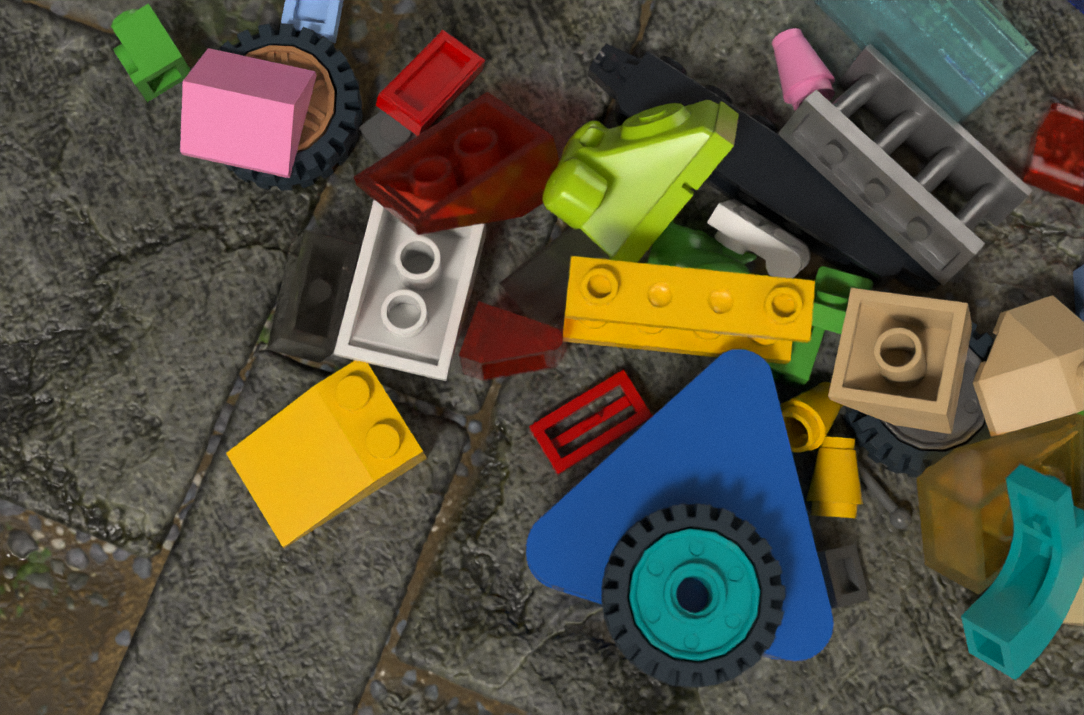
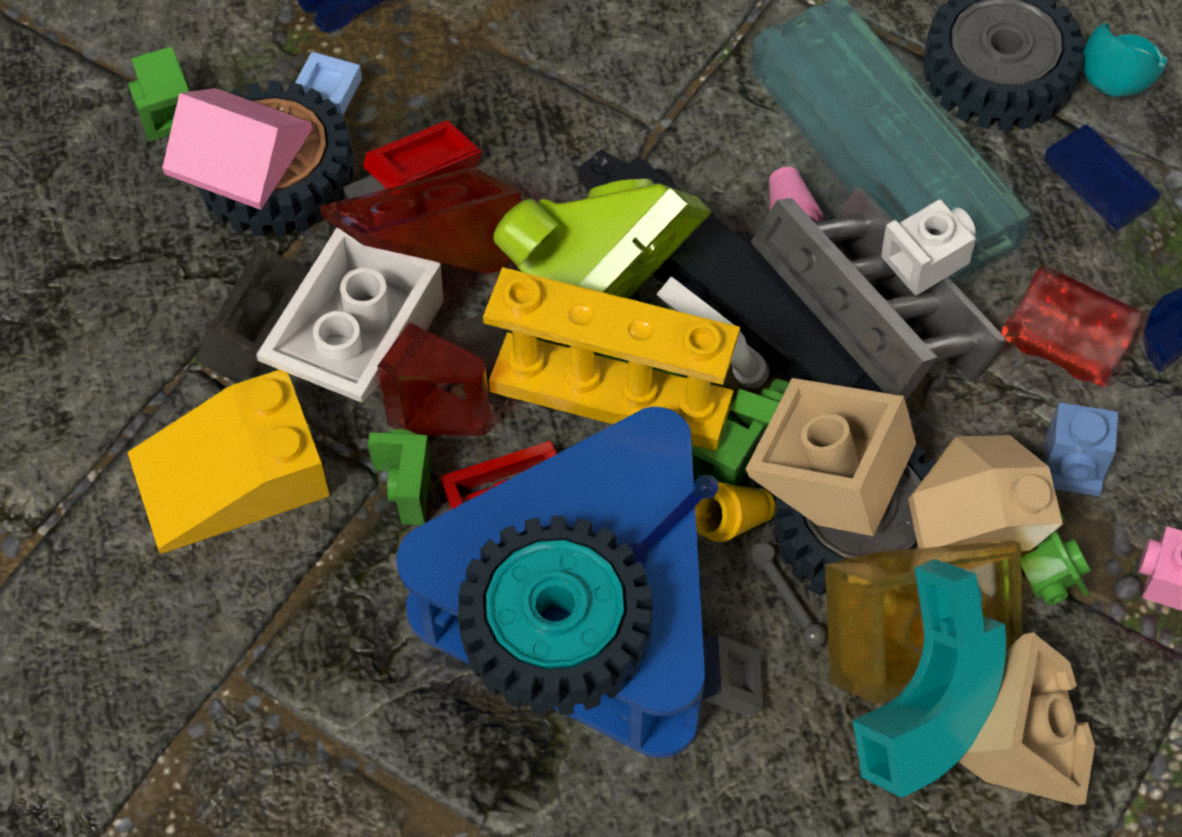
camera: 15 degrees right, 20 degrees down
yellow cone [806,437,863,518] -> none
none -> bright green bracket [368,429,433,525]
none -> clear blue hinge [628,475,719,568]
none -> white brick [881,199,976,296]

